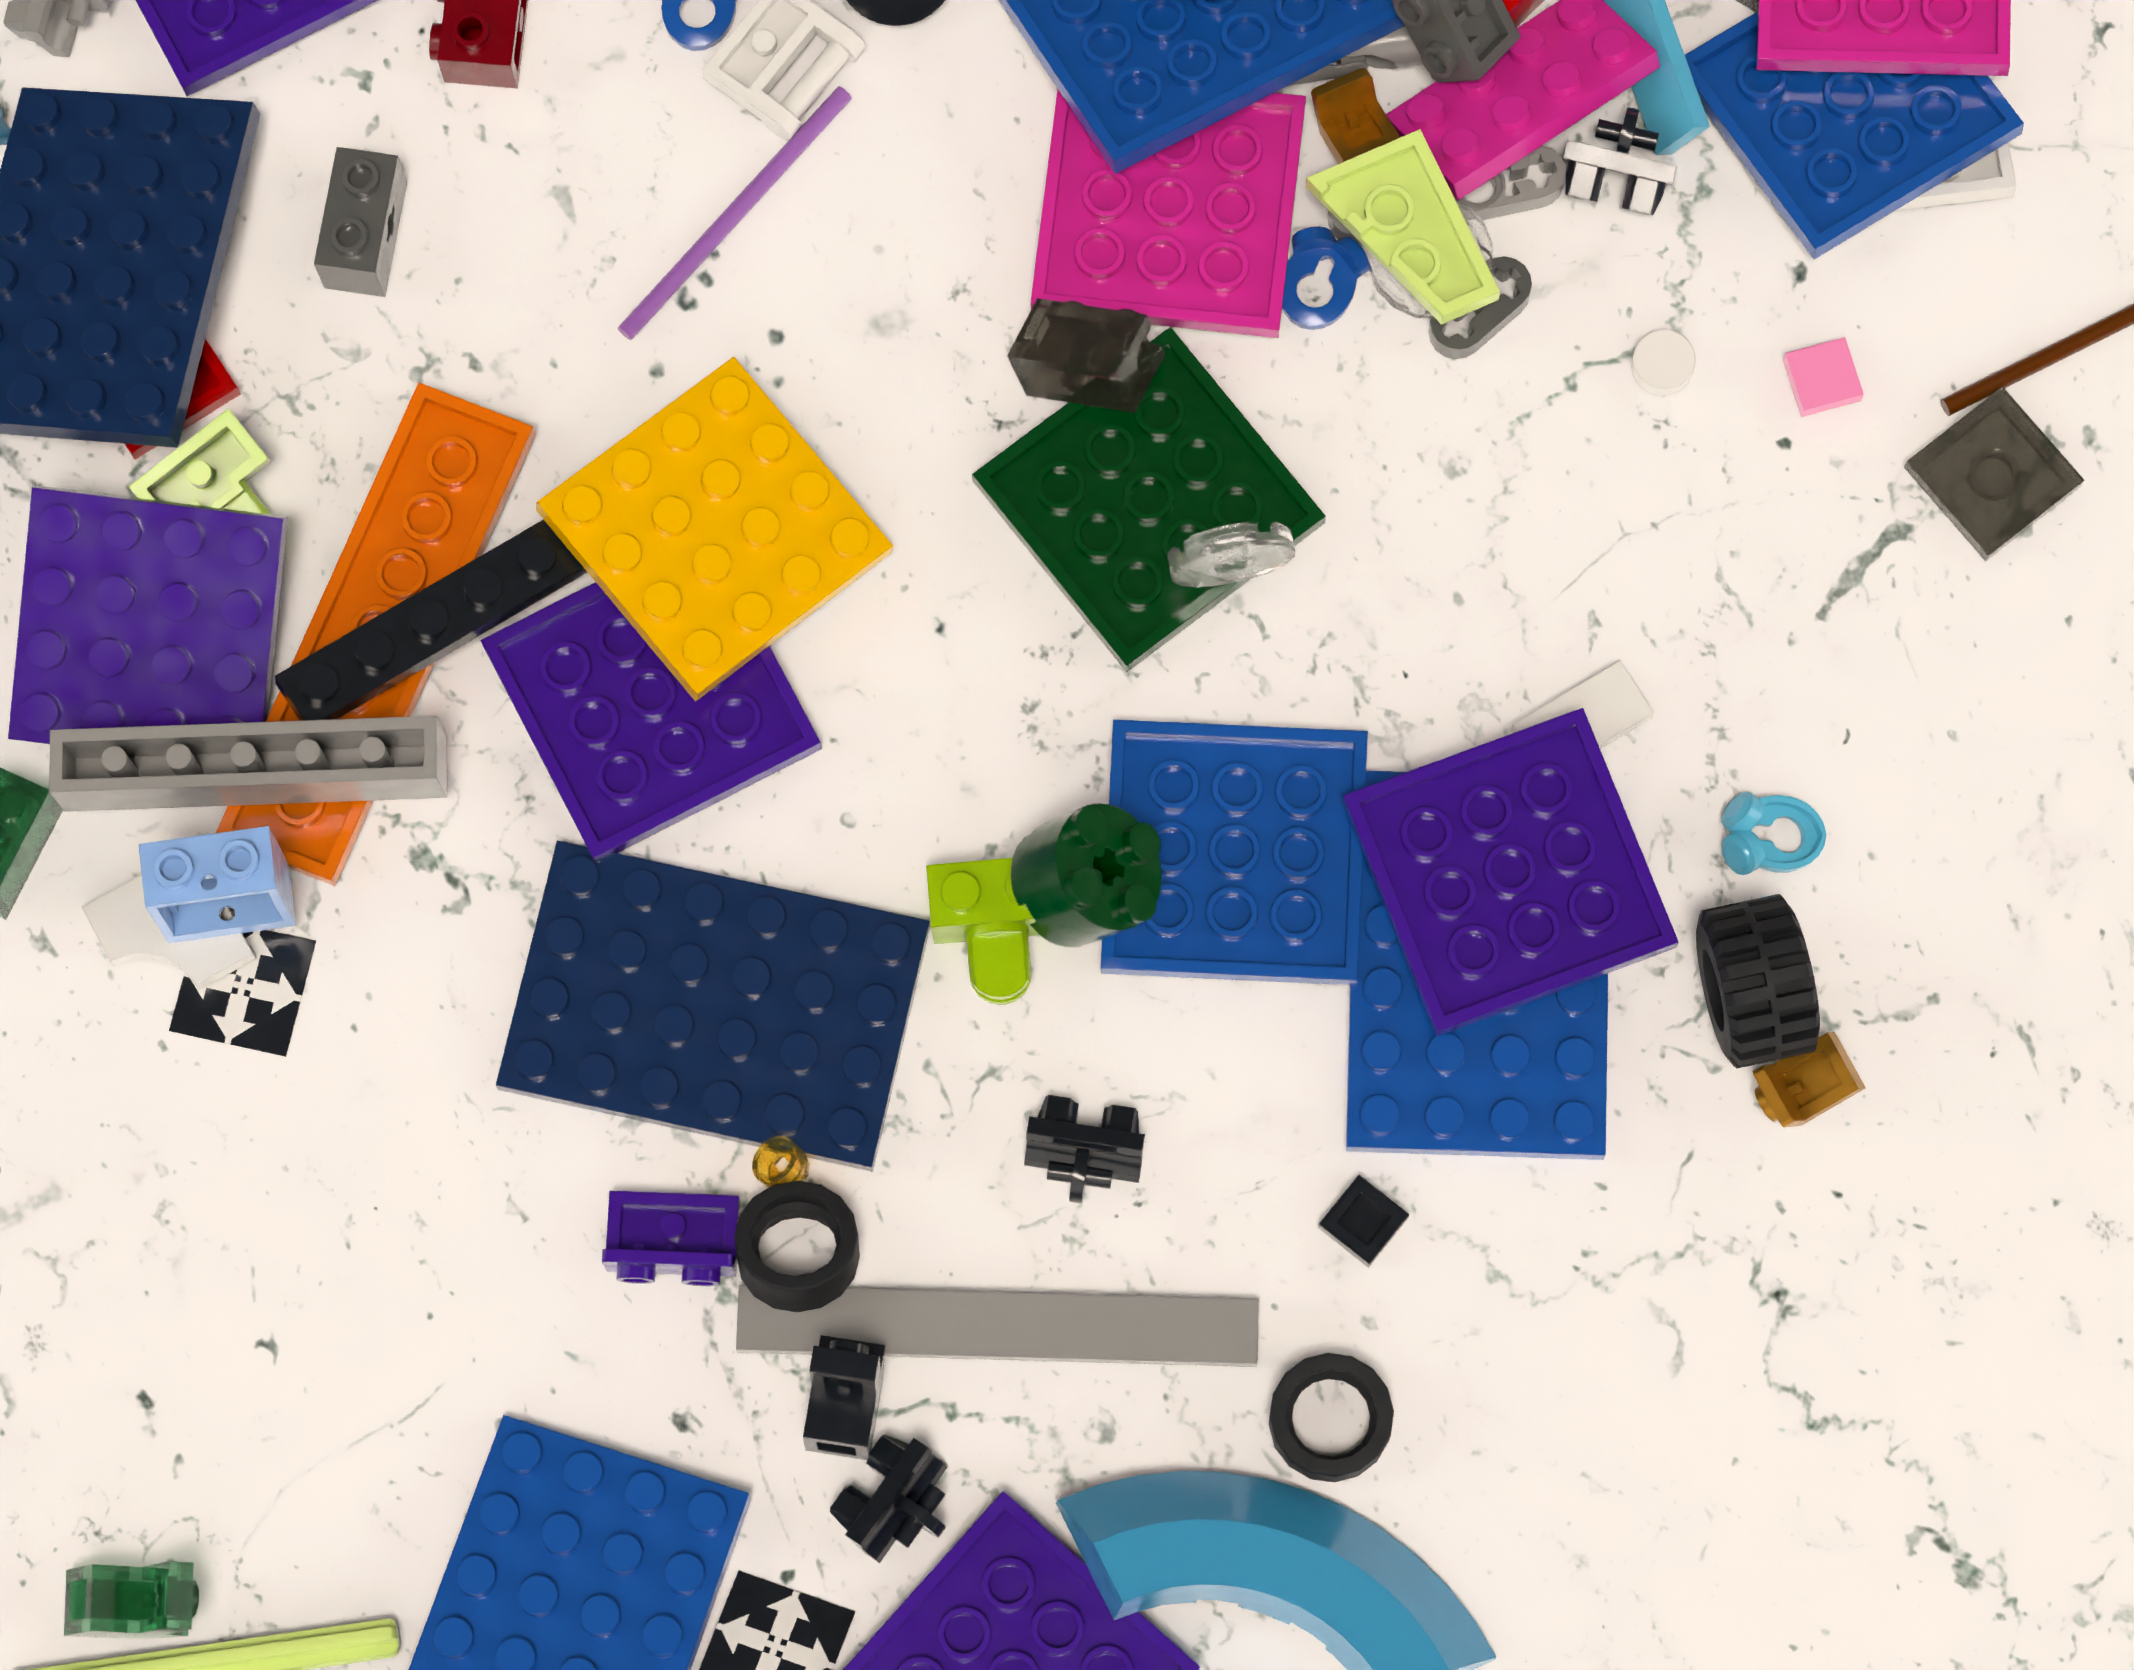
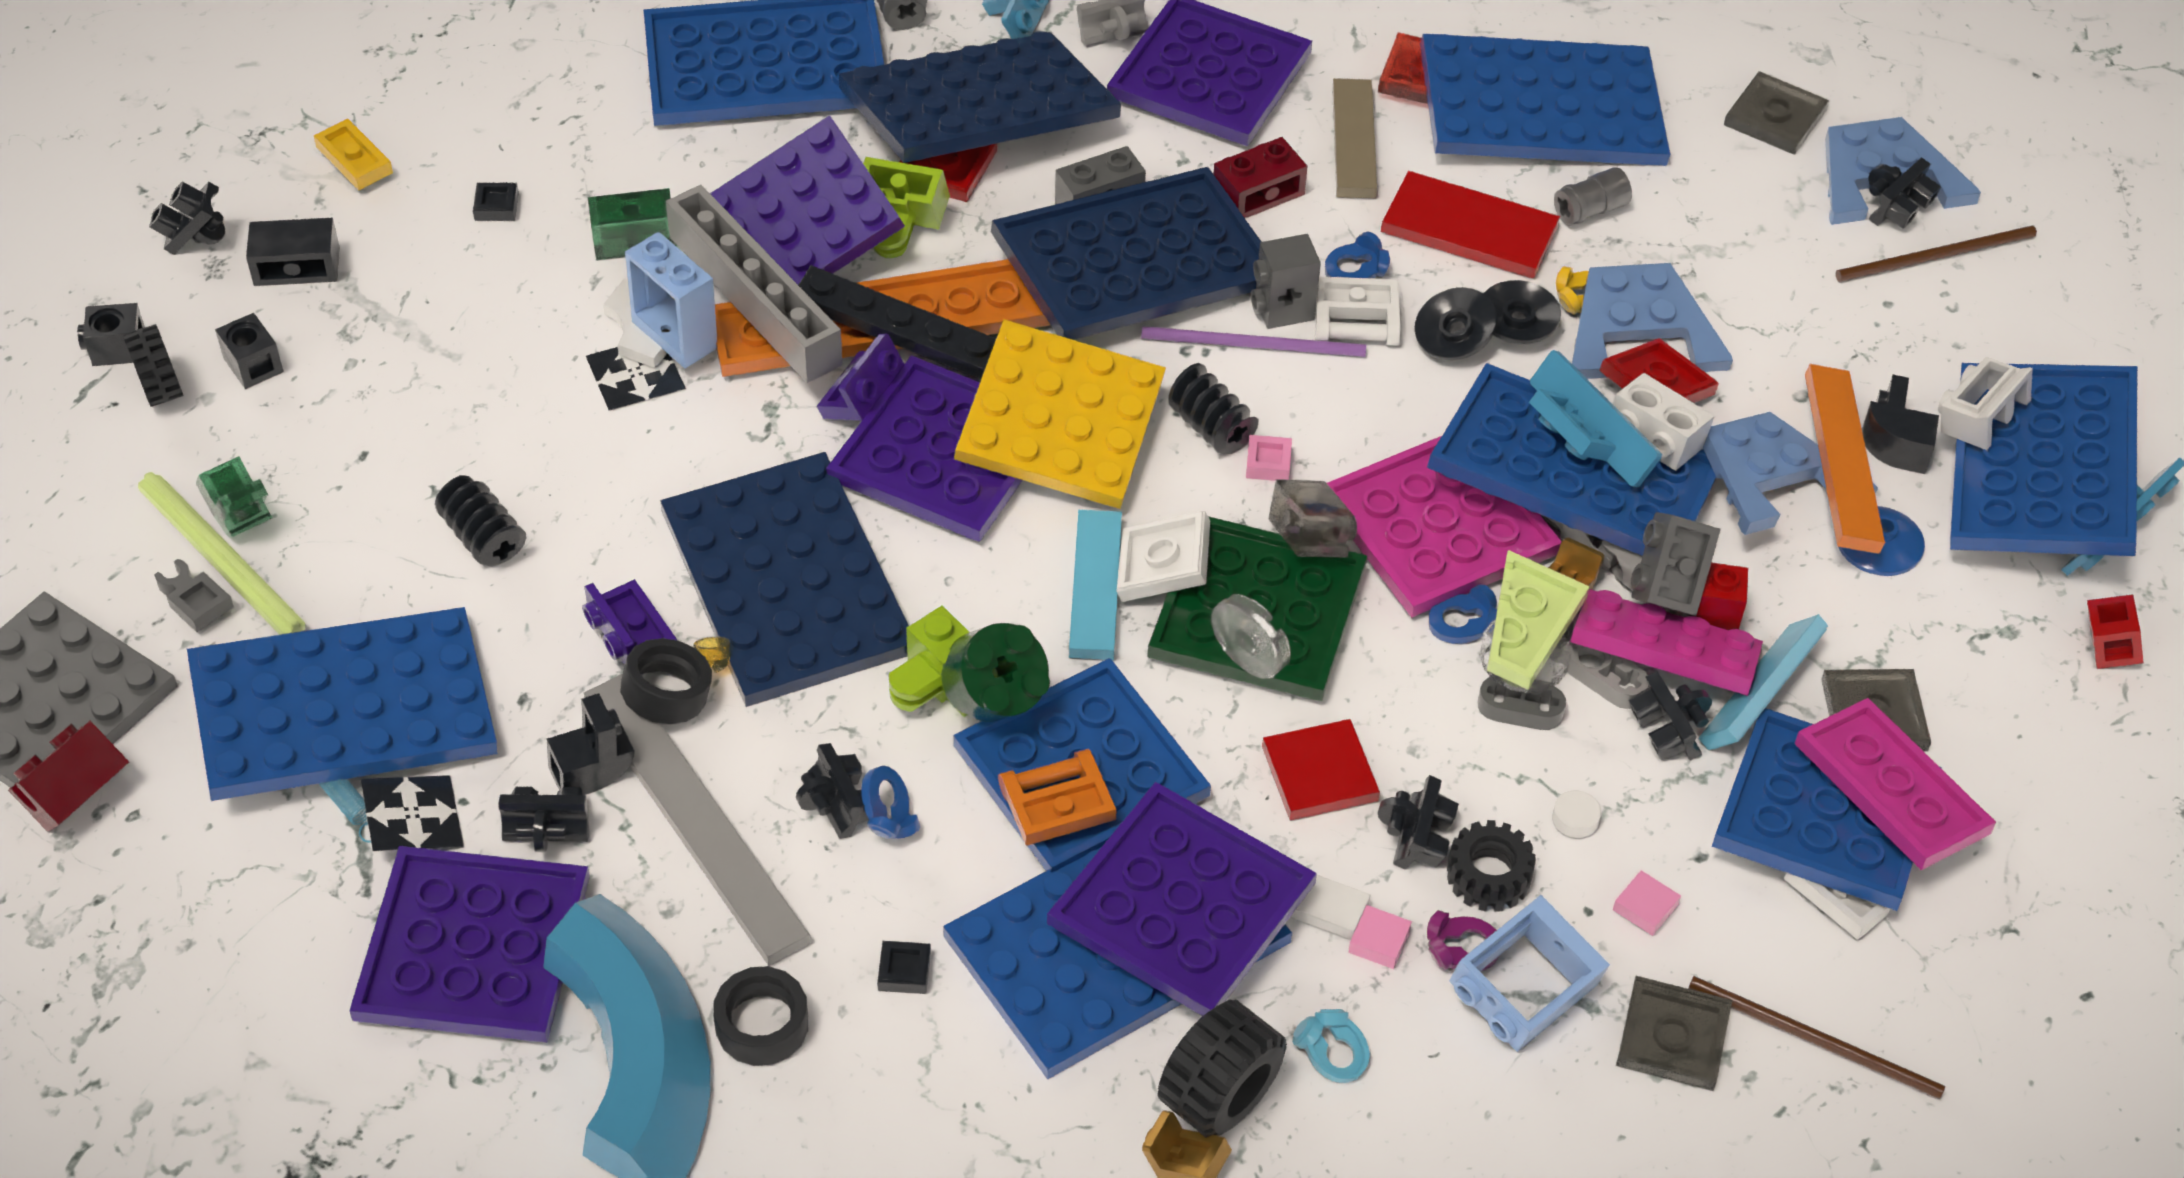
camera: 50 degrees right, 25 degrees down
none -> black piece [434,475,527,566]
none -> dark purple bracket [816,334,905,421]
none -> blue piece [861,765,921,839]
none -> dark blue plate [991,167,1262,340]
none -> orange plate [998,749,1116,846]
none -> medium azure tile [1069,509,1122,660]
none -> white tile [1116,511,1210,602]
none -> black piece [1168,363,1259,455]
none -> bright pink tile [1246,435,1292,482]
none -> dark grey brick [1251,233,1321,329]
none -> red tile [1262,719,1380,821]
none -> bright pink tile [1348,905,1412,969]
none -> black hips [1377,775,1459,869]
none -> magenta piece [1427,910,1499,971]
none -> black tyre [1447,820,1536,912]
none -> light blue window [1449,895,1610,1052]

